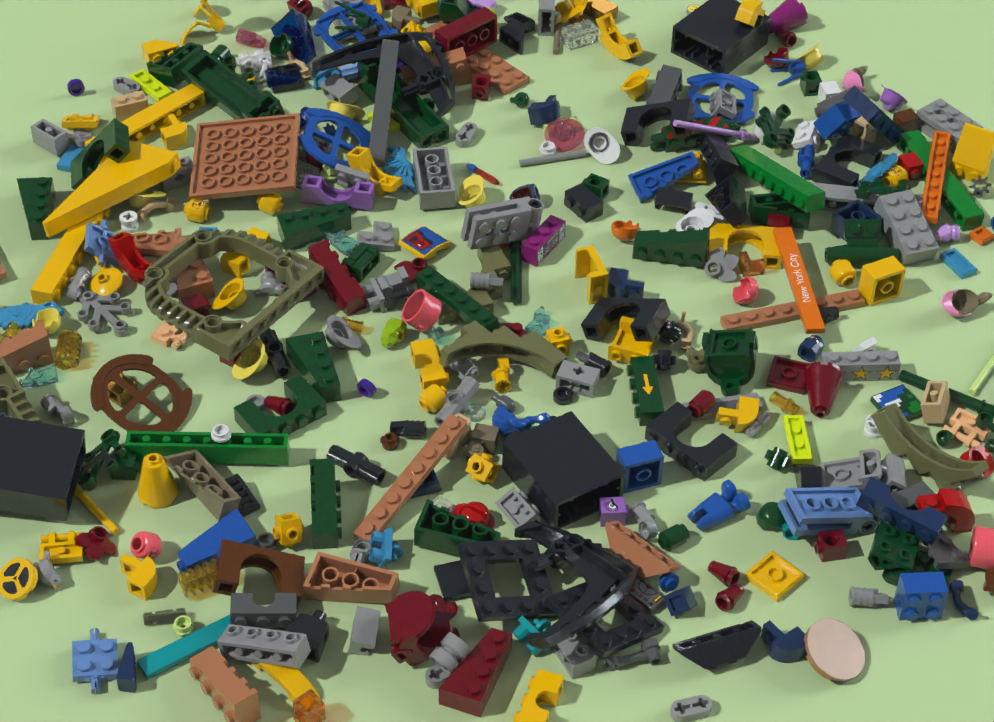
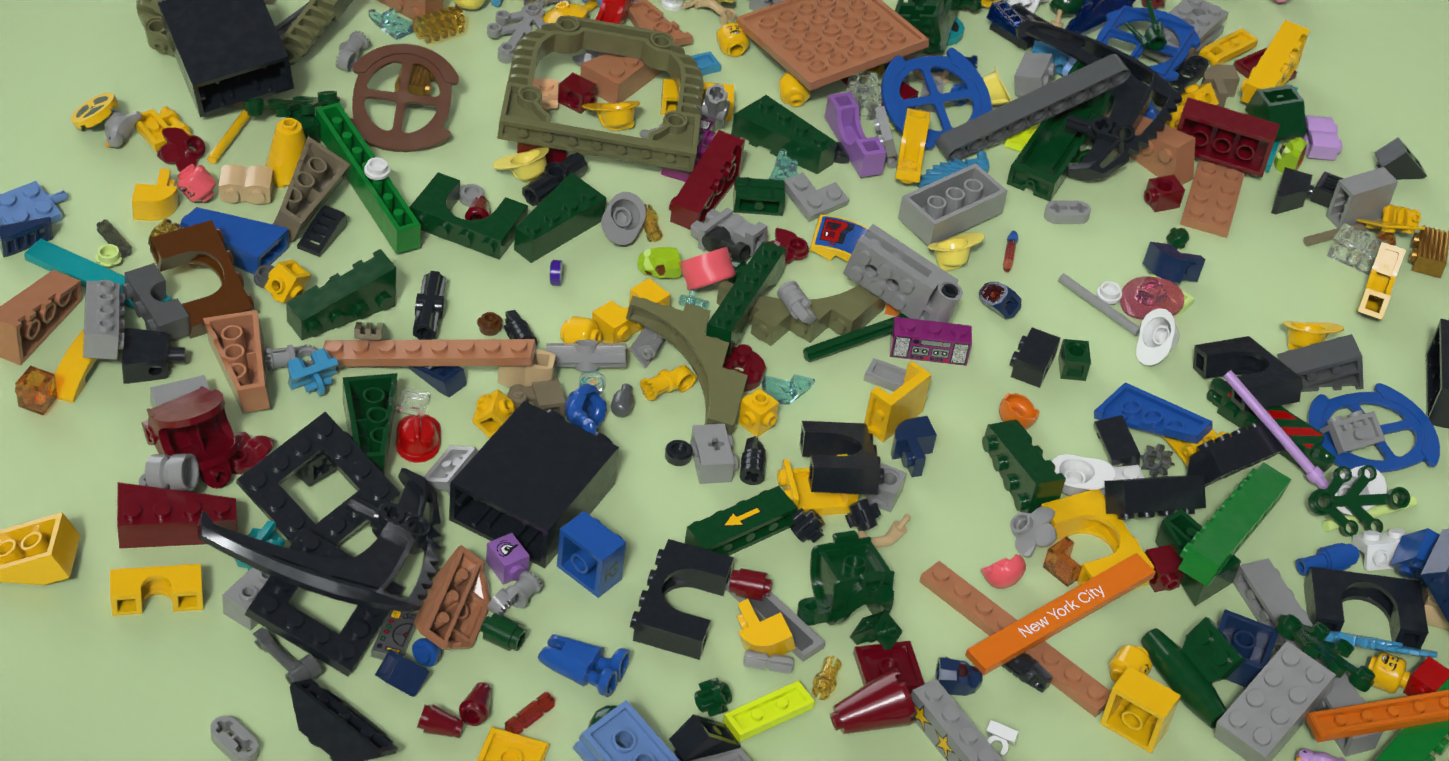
camera: 55 degrees right, 0 degrees up
none -> tan brick [218,164,274,204]
none -> dark tan tile [354,322,383,340]
none -> clear red axle [504,692,555,735]
none -> light grey piece [700,83,730,132]
none -> dark green bracket [850,610,902,650]
none -> light grey tile [863,358,906,392]
none -> dark grey gear [1140,443,1175,477]

